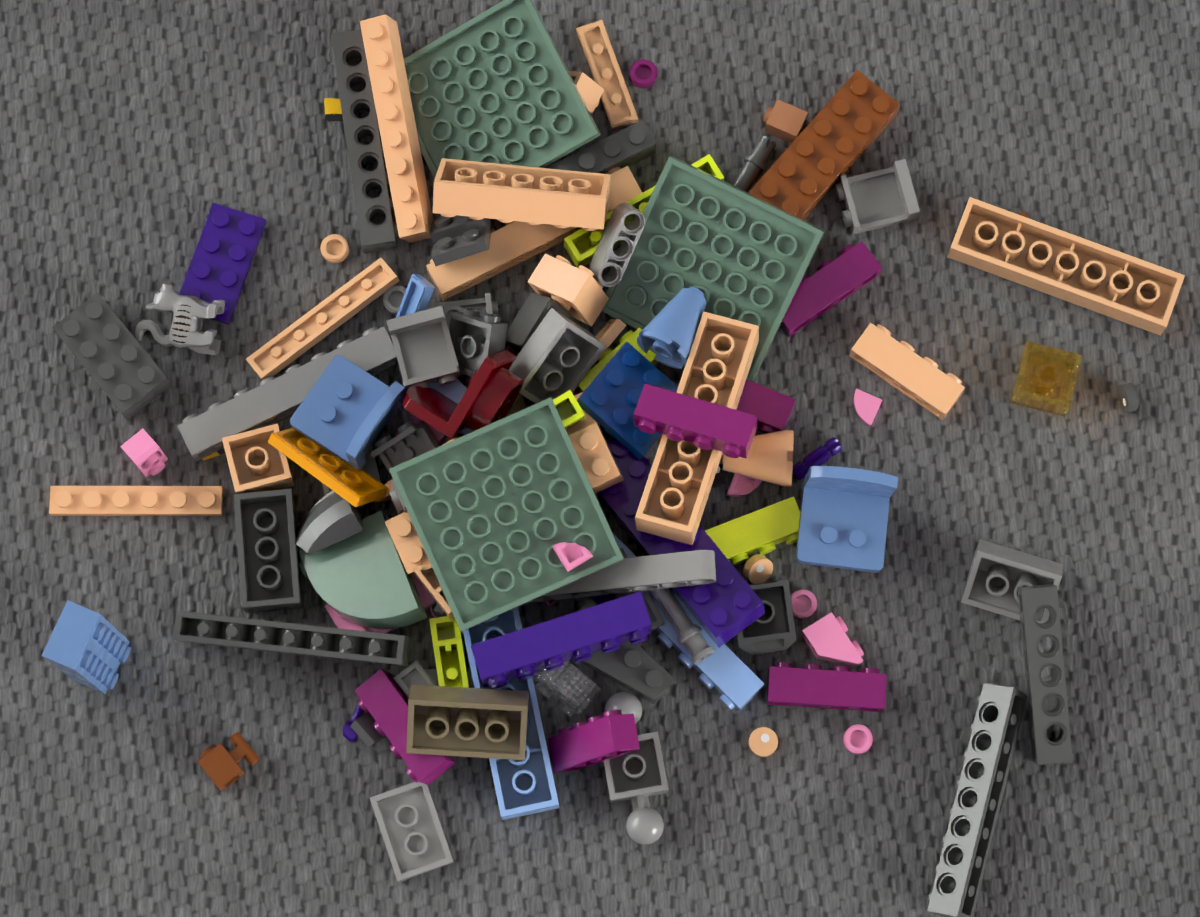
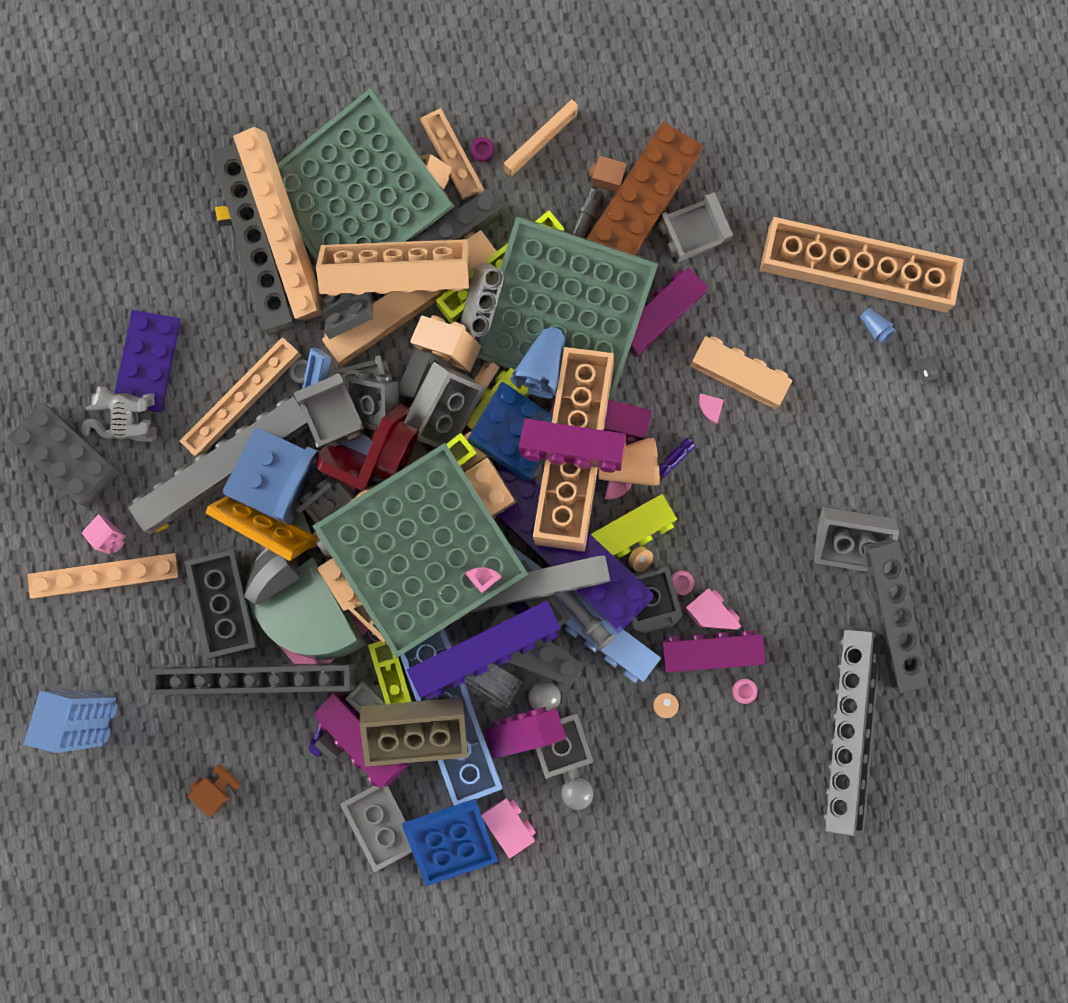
camera: 15 degrees left, 5 degrees up
light nougat brick [222,423,294,494] -> none
light nougat tile [320,234,349,263] -> none
medium blue piece [796,466,898,573] -> none
clear yellow brick [1009,341,1082,417] -> none
none -> blue plate [402,798,498,886]
none -> bright pink brick [482,797,536,859]
none -> light nougat tile [504,100,578,177]
none -> medium blue cone [860,308,896,344]

